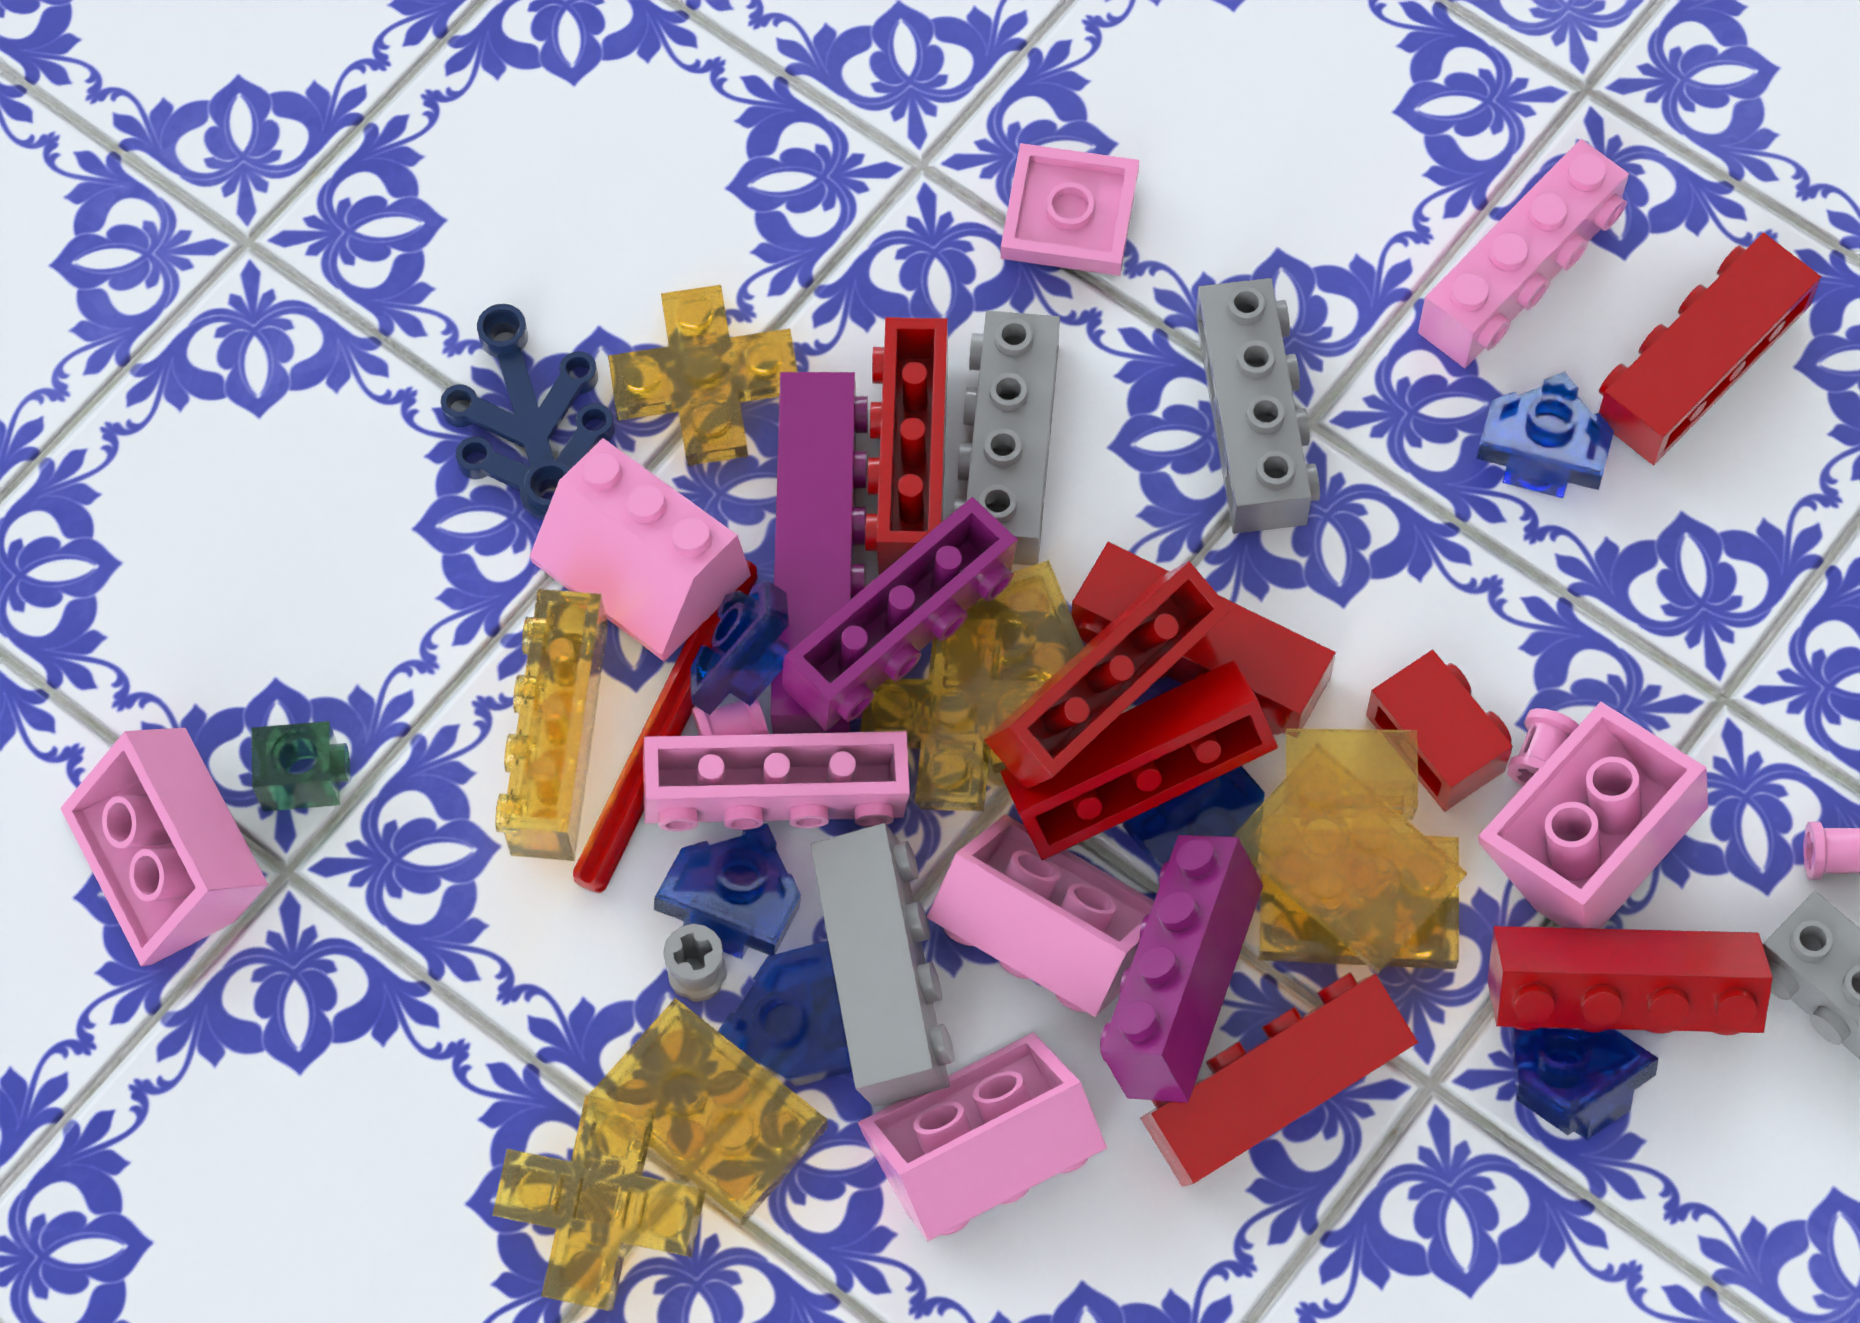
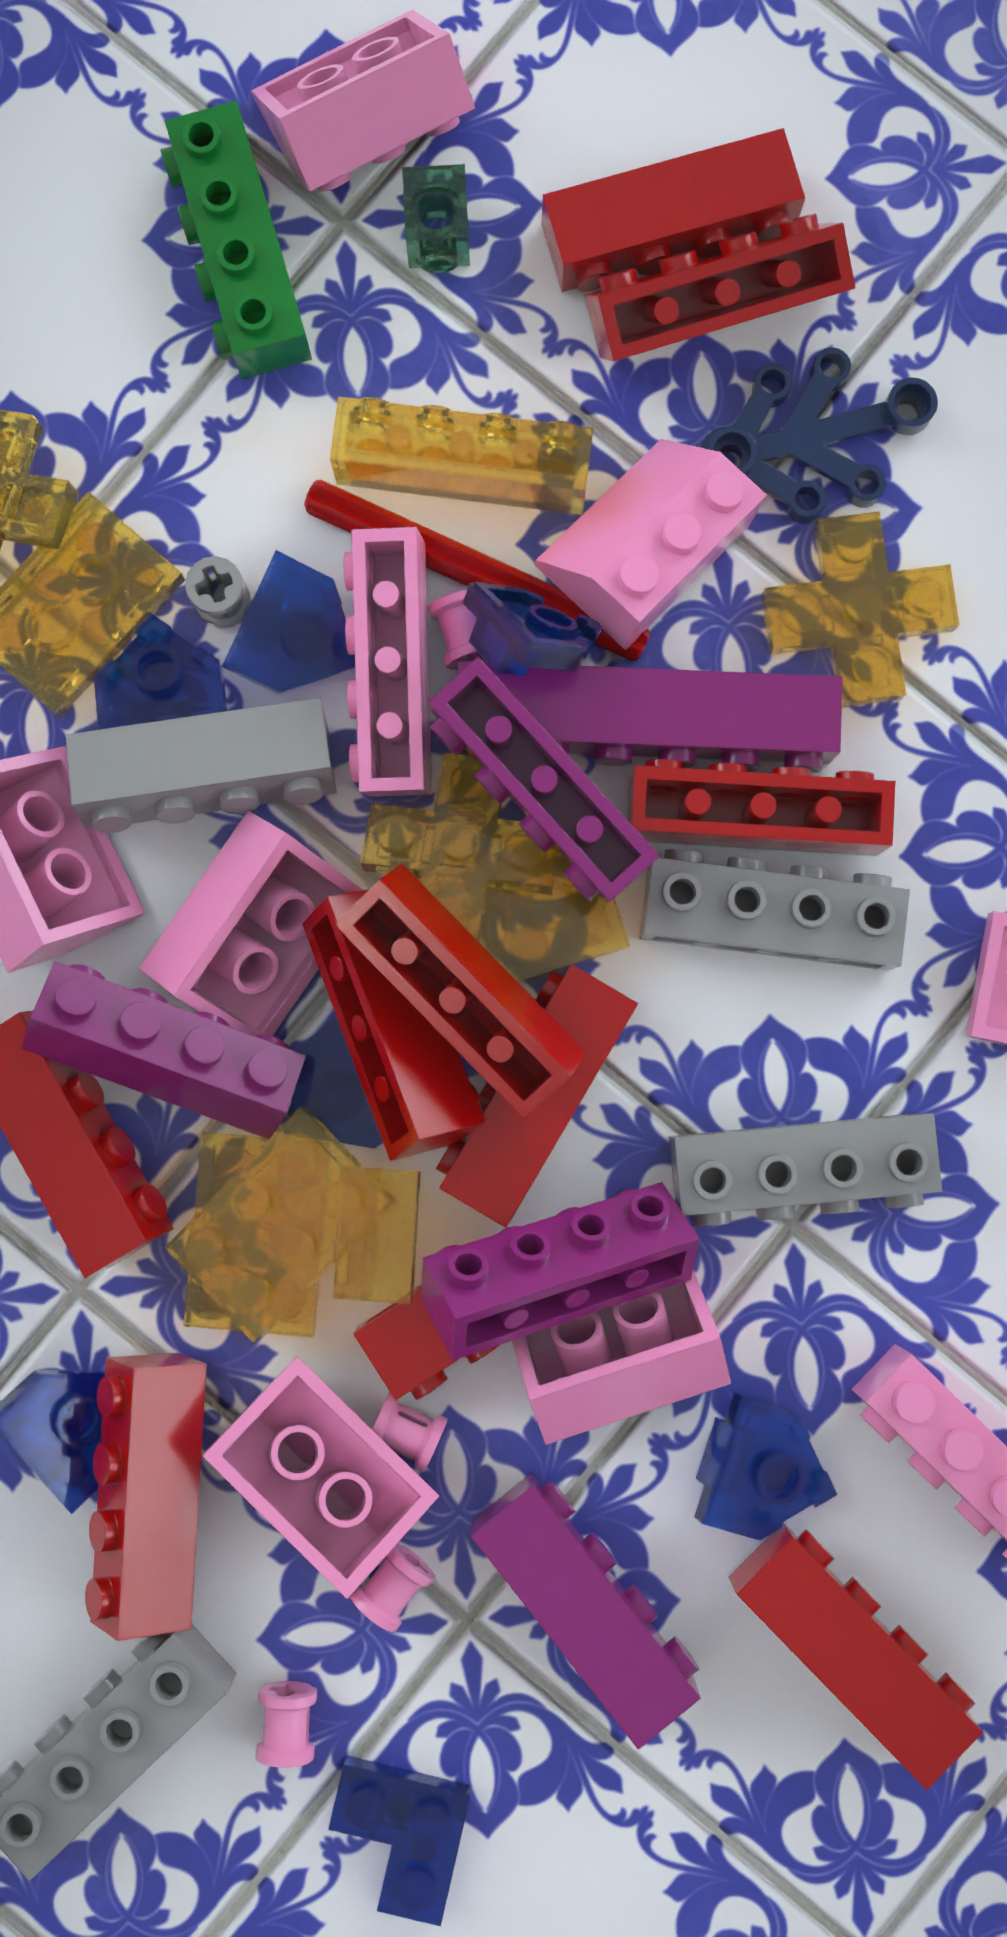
camera: 90 degrees right, 20 degrees up
none -> green brick [160,100,312,379]
none -> bright pink bush [350,1543,436,1632]
none -> magenta brick [421,1182,700,1361]
none -> magenta brick [470,1472,701,1750]
none -> bright pink slope [512,1269,731,1445]
none -> red brick [541,128,805,292]
none -> red brick [585,213,856,362]

